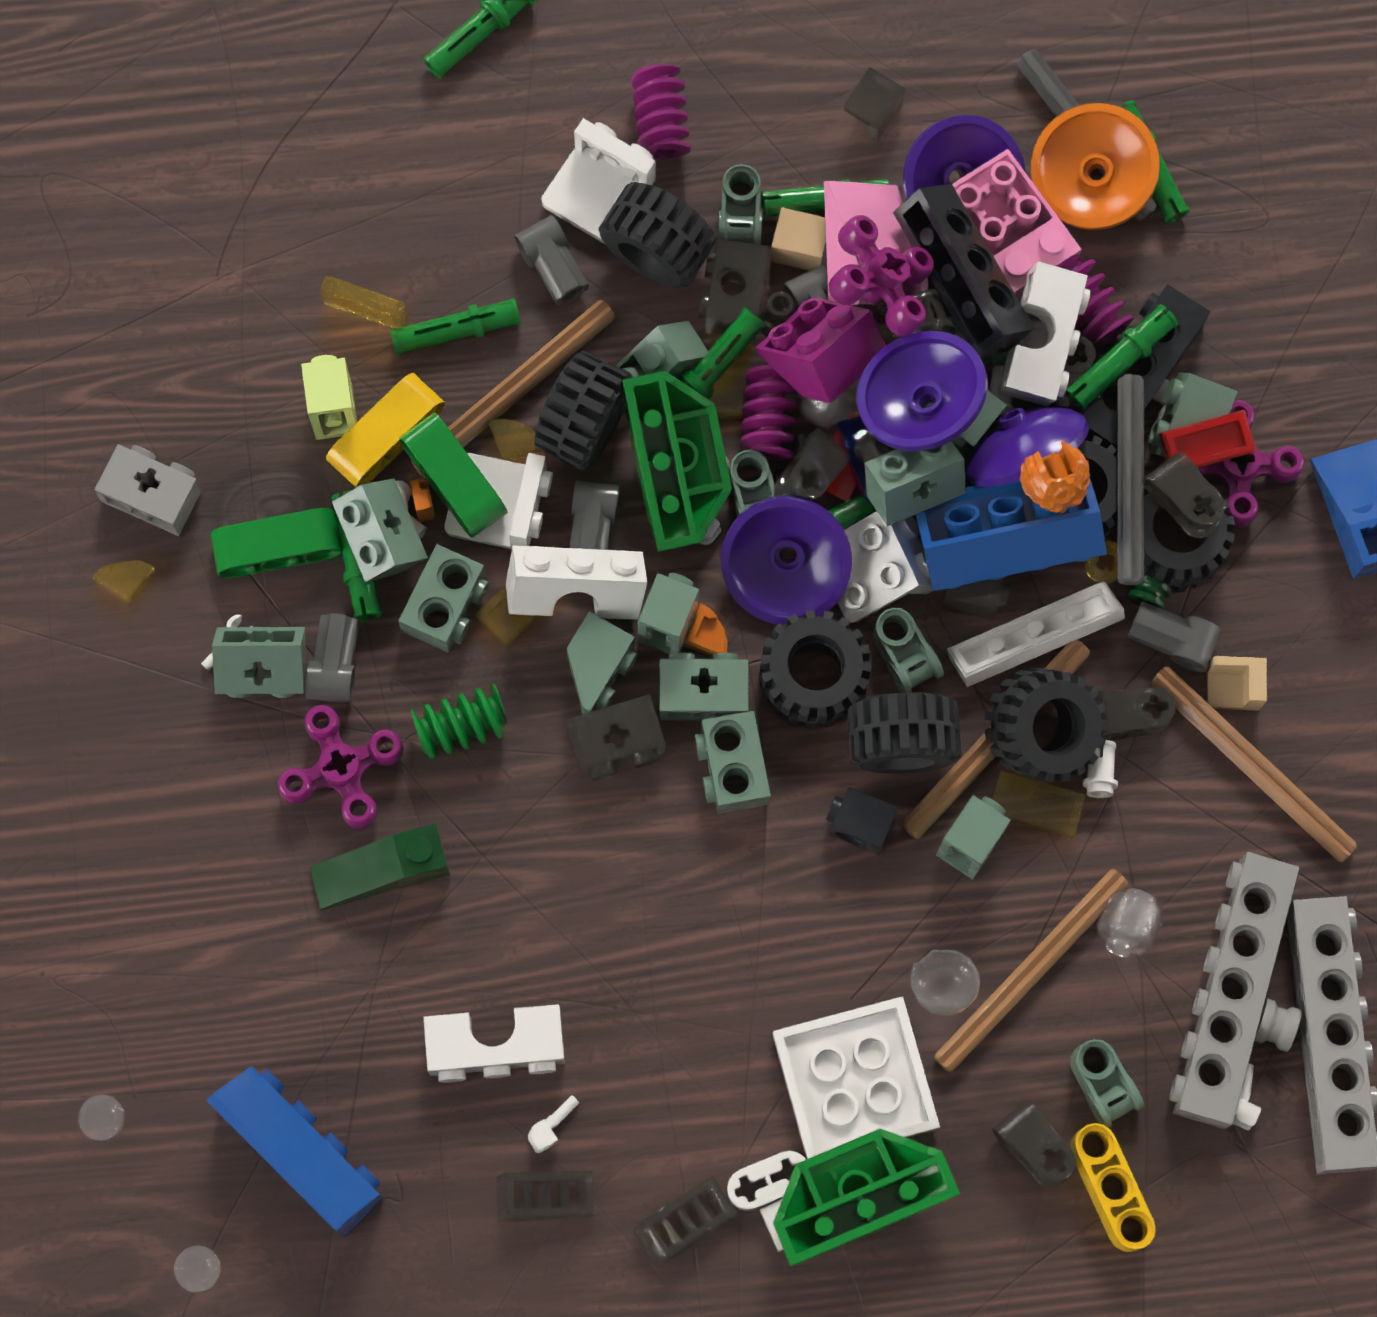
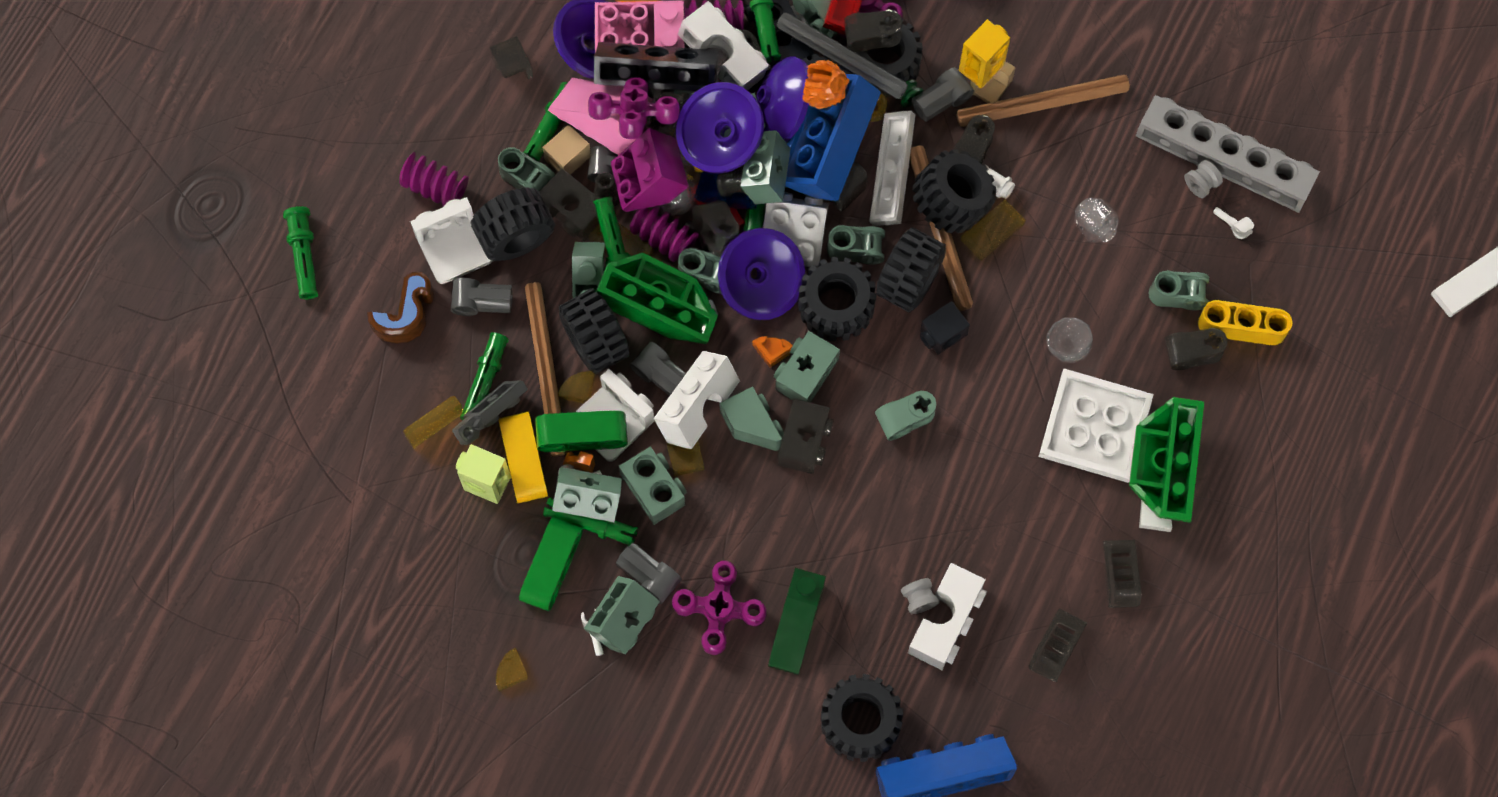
camera: 55 degrees left, 5 degrees down
light grey brick [94,444,202,536] -> none
green piece [410,683,507,760] -> none
white hand [528,1095,579,1153] -> none
sand green brick [638,573,699,655] -> none
sand green brick [694,711,771,814] -> none
white beam [727,1151,806,1211] -> none
medium nougat axle [934,869,1128,1072] -> none
sand green brick [936,795,1011,880] -> none
light grey brick [1169,852,1299,1129] -> none
none -> reddish brown animal [367,271,434,343]
none -> dark grey hinge [452,380,528,445]
none -> black tyre [820,674,903,762]
none -> sand green piece [875,390,936,441]
none -> light grey wheel [901,578,939,614]
none -> yellow brick [959,19,1011,89]

